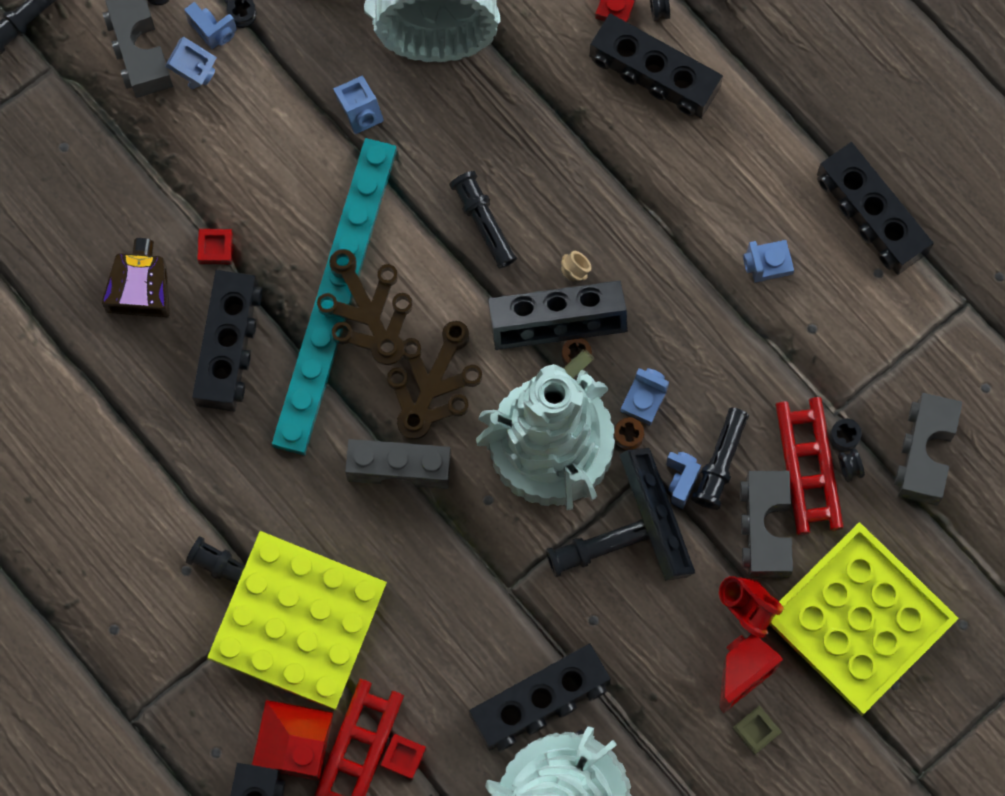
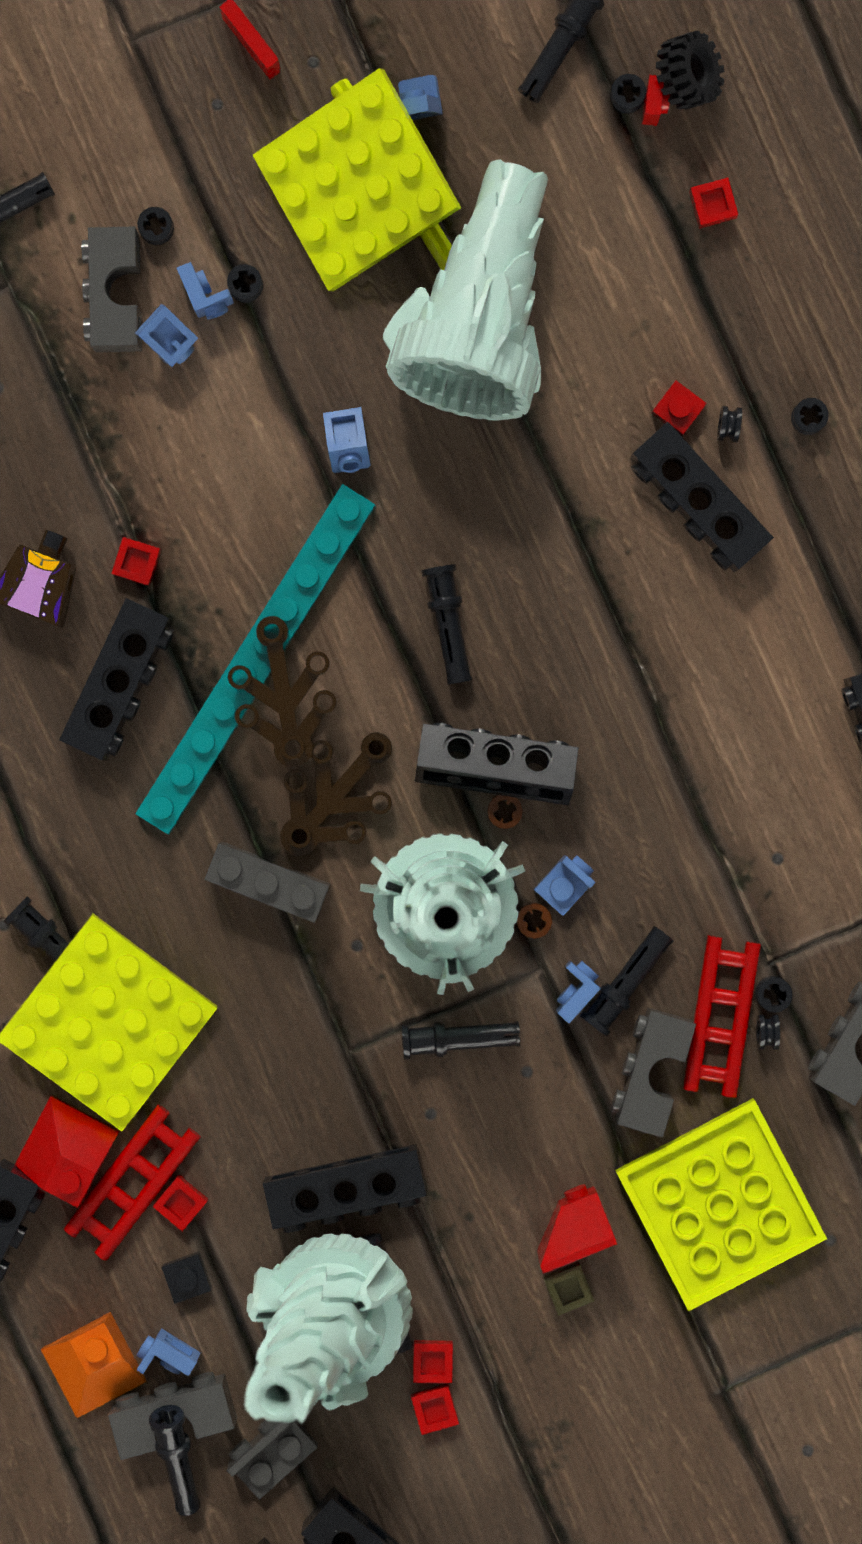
camera: 15 degrees right, 15 degrees up
tan plate [561,251,591,281] -> none
olive tile [563,349,594,378] -> none
black tile [619,448,695,581] -> none
red piece [719,576,784,638] -> none
medium blue bracket [743,240,794,283] -> none

